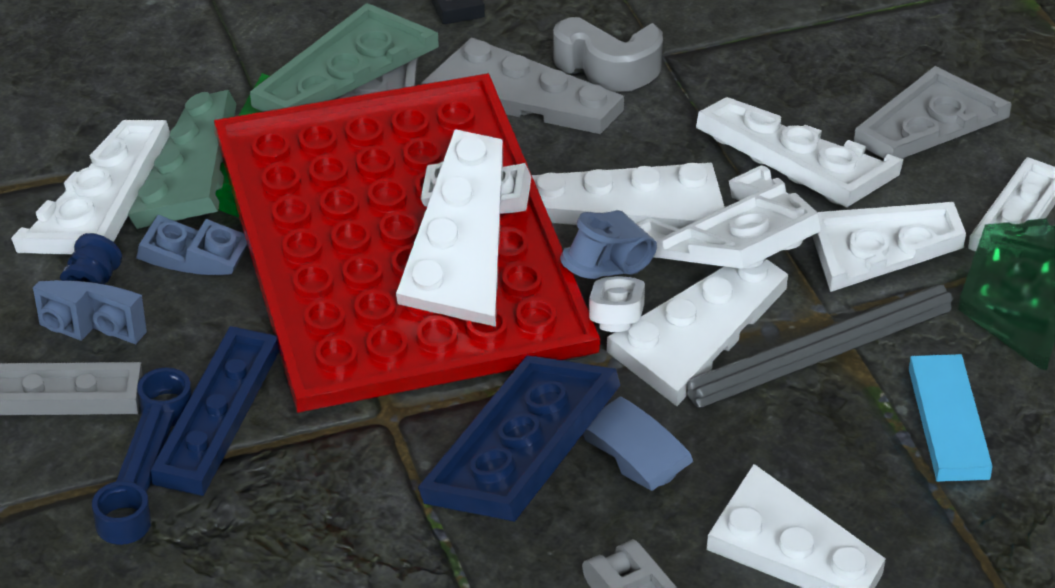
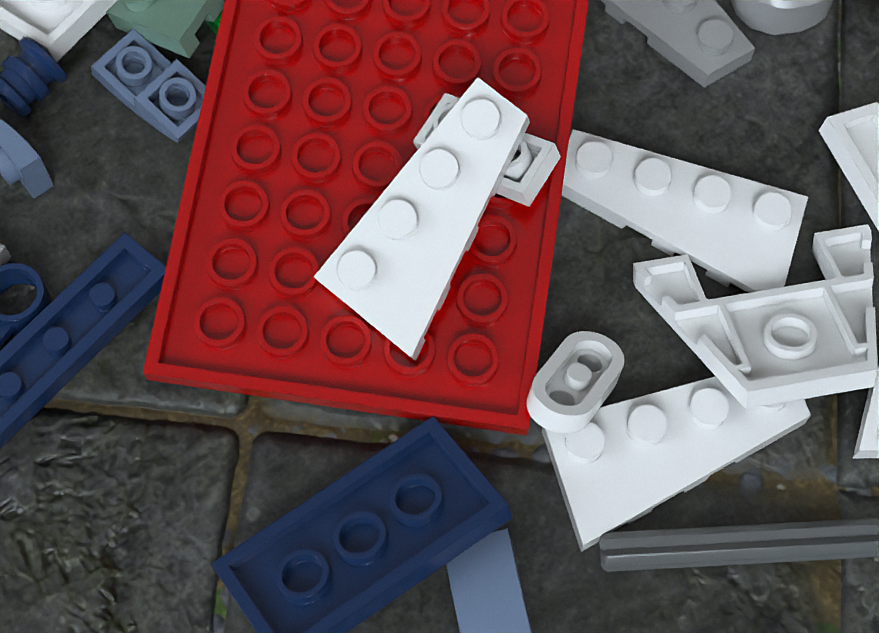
camera: 25 degrees right, 25 degrees up
sand blue piece [560,210,657,279] -> none

